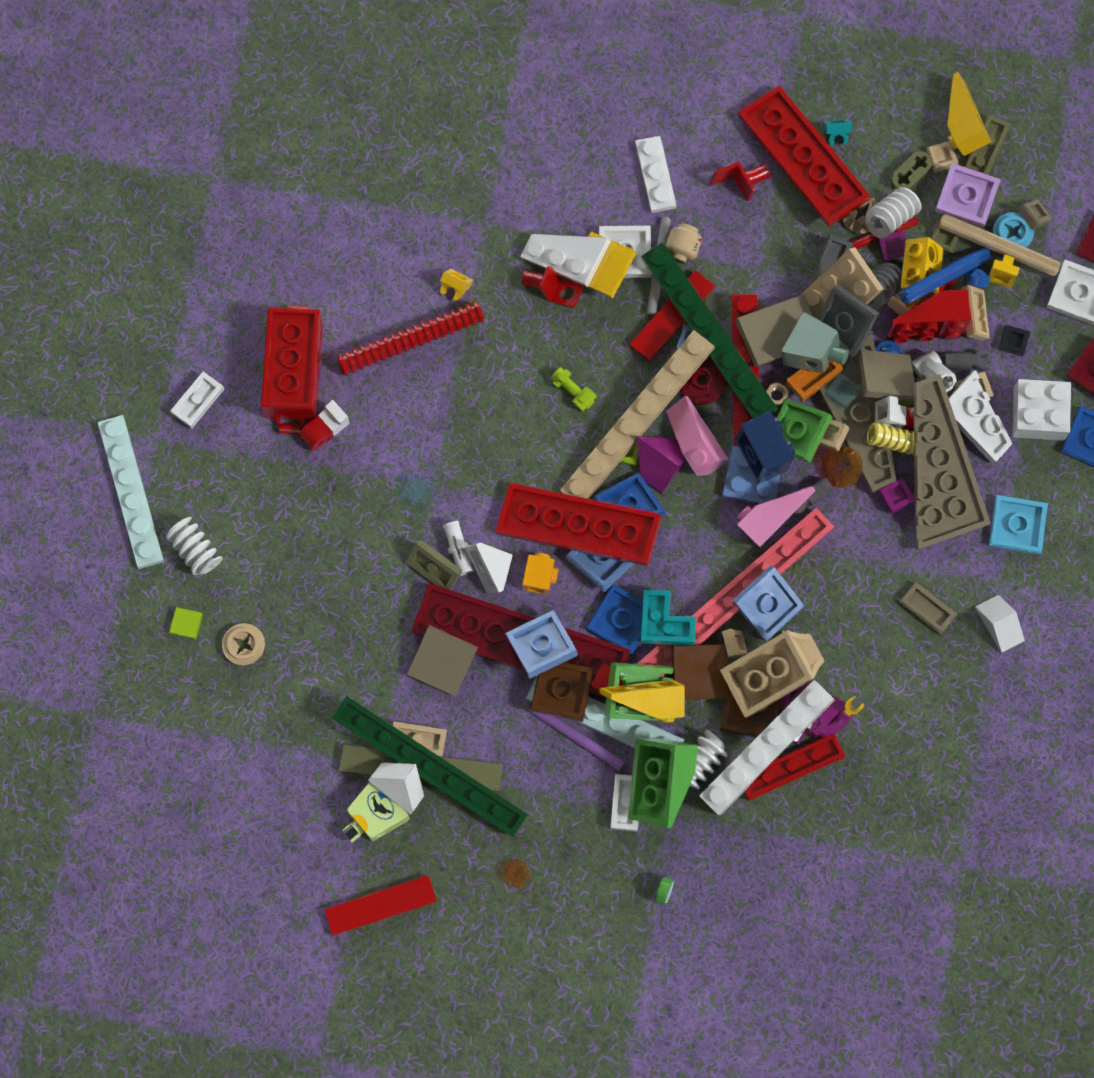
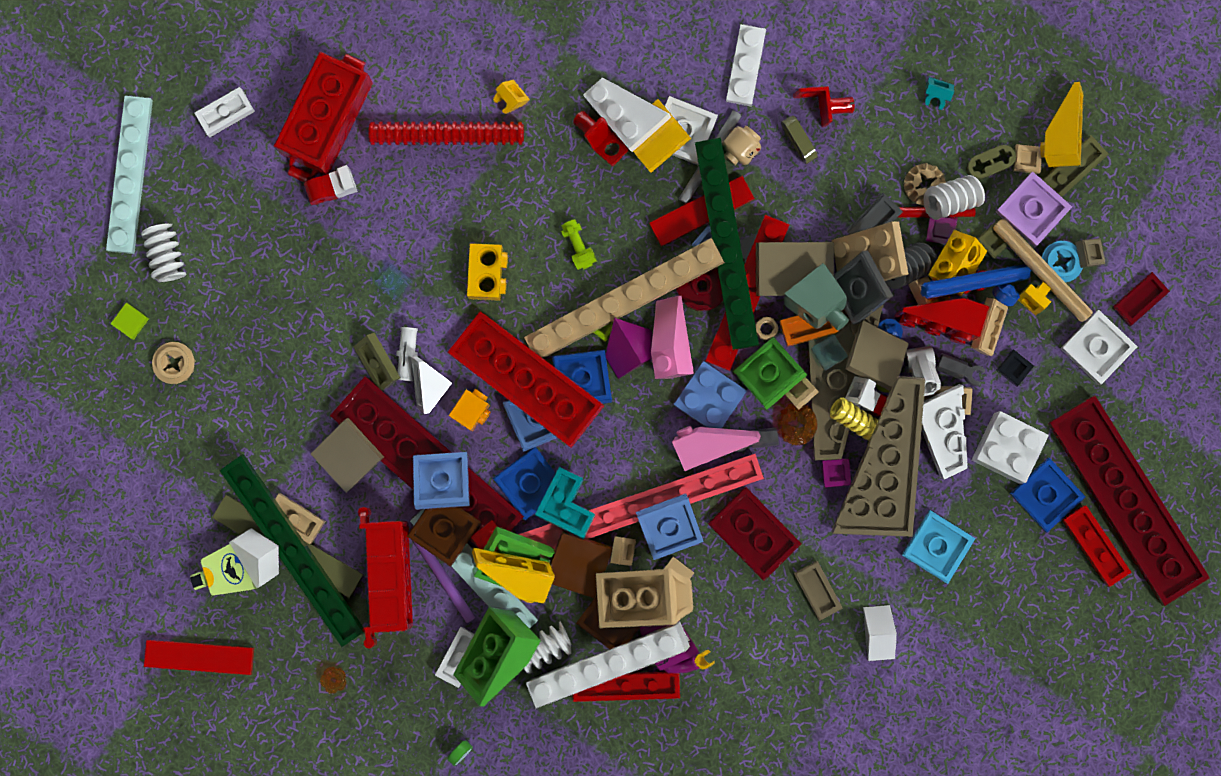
camera: 25 degrees right, 10 degrees up
dark blue brick [735,411,795,484] -> none
red plate [738,85,870,227] -> none
none -> red container [358,507,413,648]
none -> yellow brick [467,244,508,301]
none -> dark red tile [708,487,802,581]
none -> olive beam [781,115,818,164]

